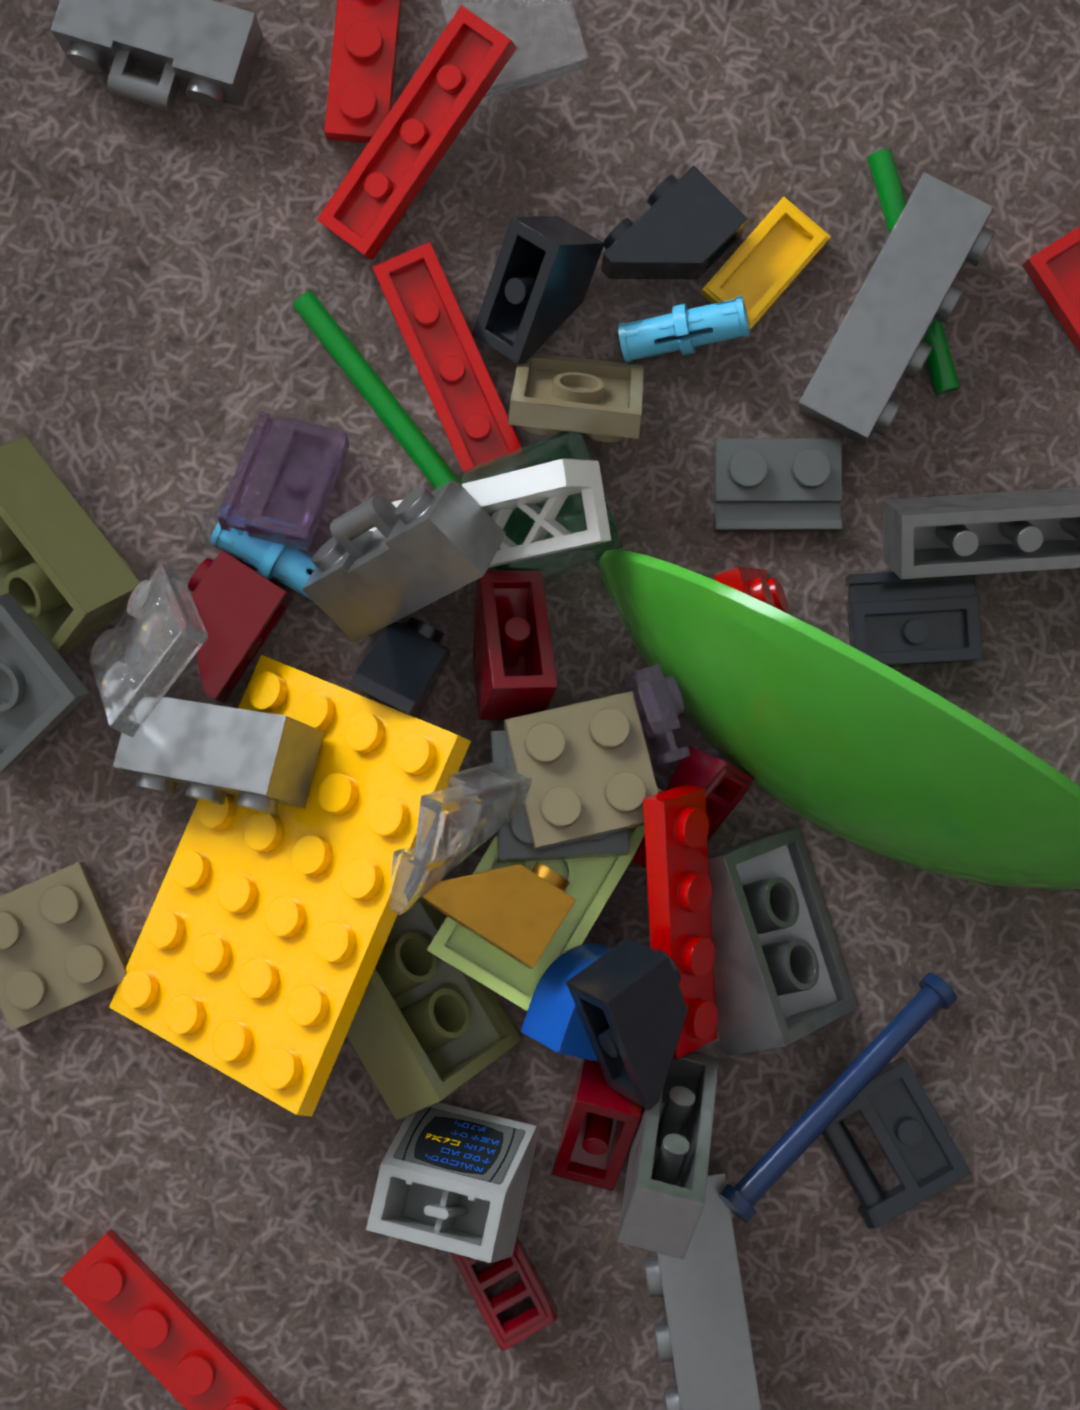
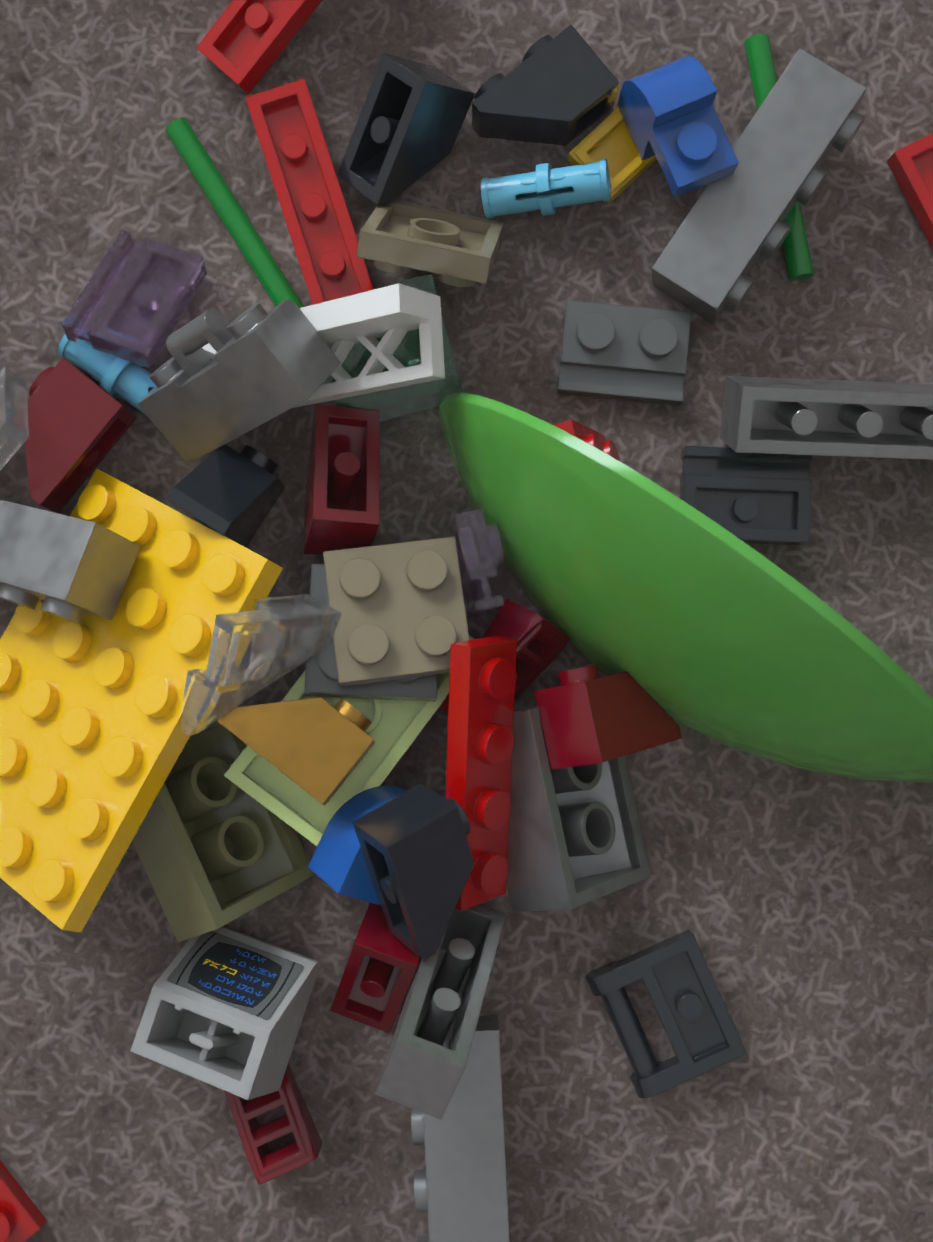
camera: 10 degrees right, 0 degrees up
dark blue bar [718,972,957,1223] -> none
none -> dark red slope [534,664,682,770]
none -> blue brick [617,56,739,198]

